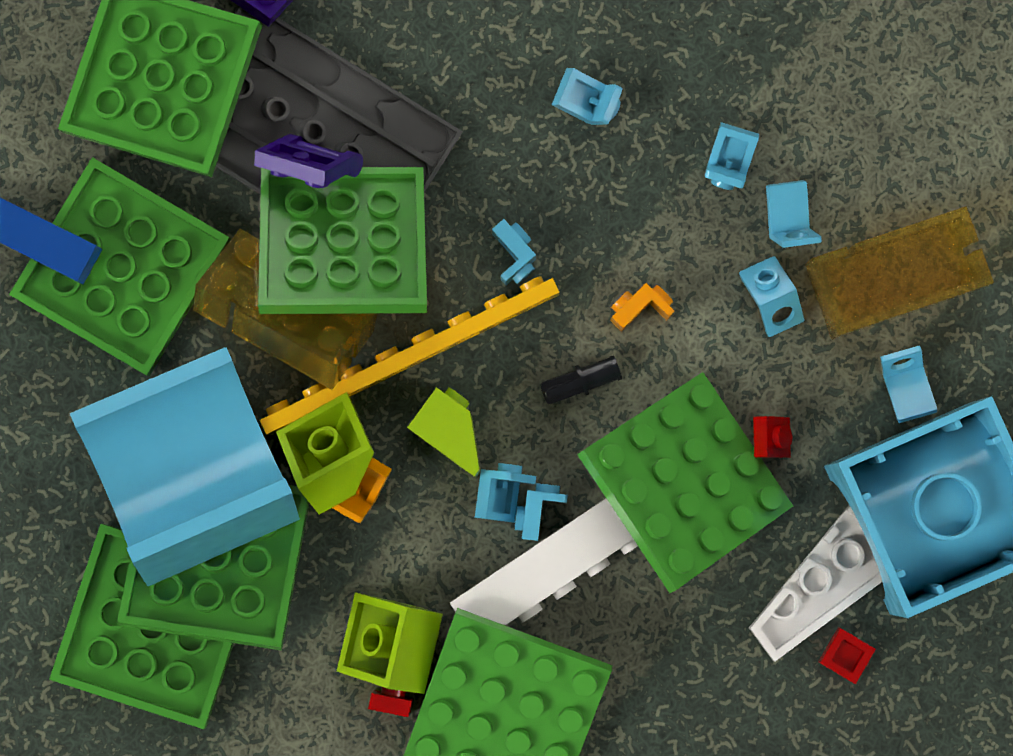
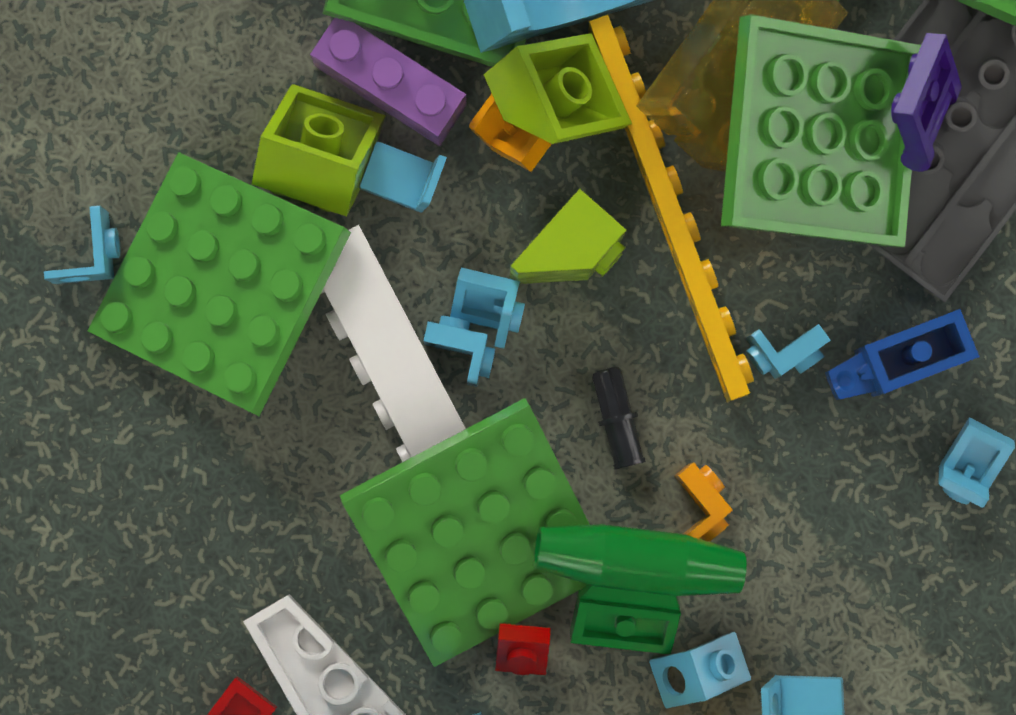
camera: 85 degrees right, 0 degrees up
red plate [368,687,414,717] -> none
medium azure bracket [705,122,759,190] -> none
none -> medium lavender brick [310,18,467,147]
none -> medium azure bracket [359,142,447,213]
none -> green plate [534,524,747,655]
none -> blue hinge [825,309,979,400]

